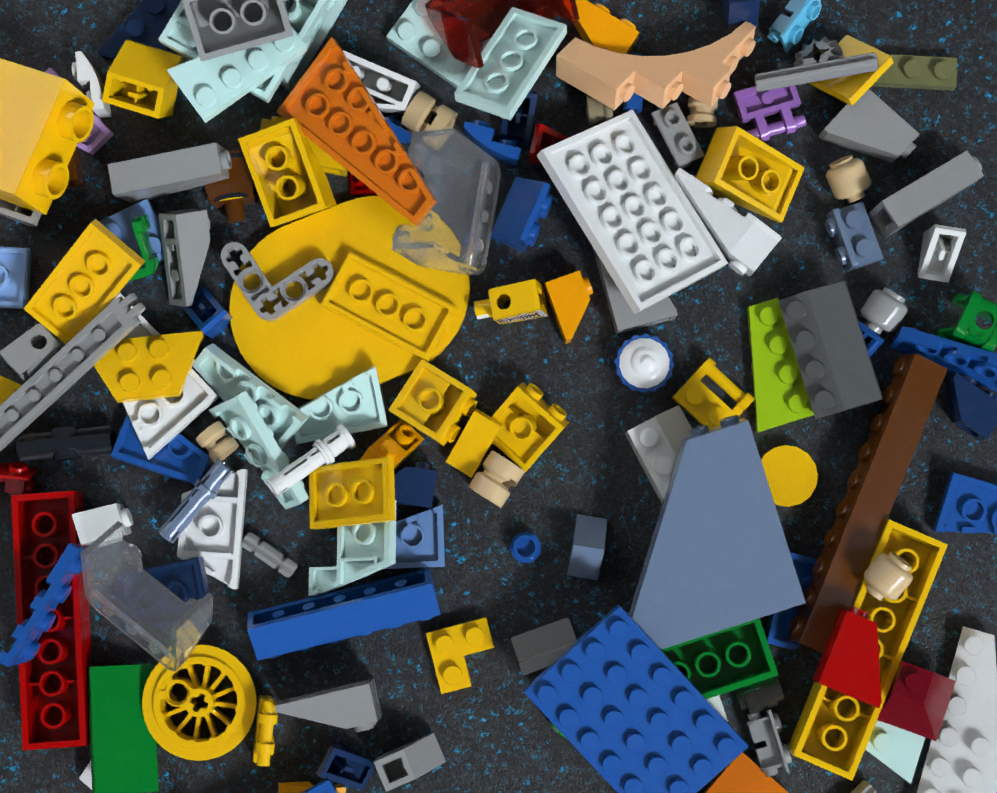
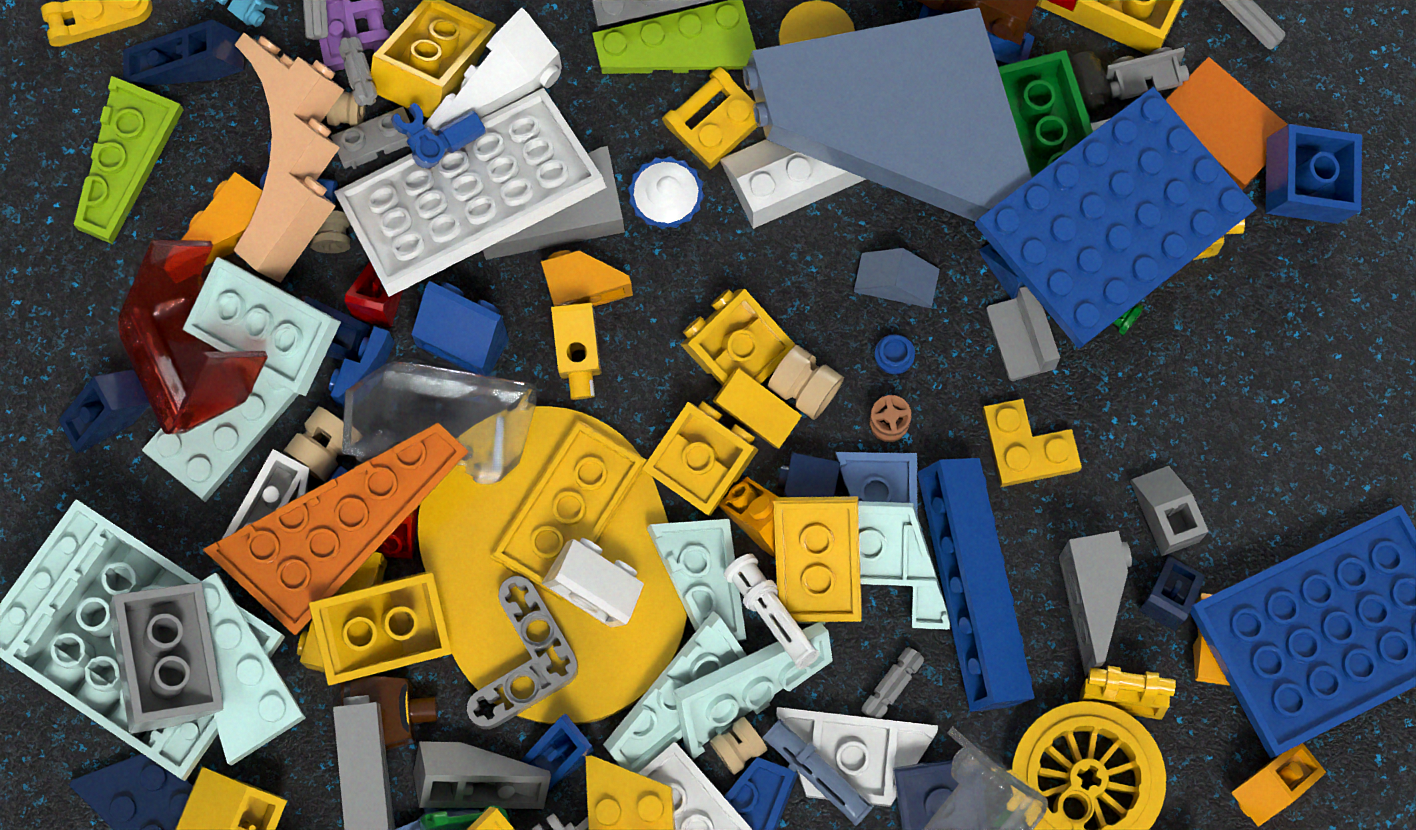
camera: 85 degrees left, 10 degrees down
none -> light grey axle [339,36,377,106]
none -> blue bar [391,103,486,168]
none -> white slope [541,538,644,628]
none -> nougat wheel [869,395,911,442]

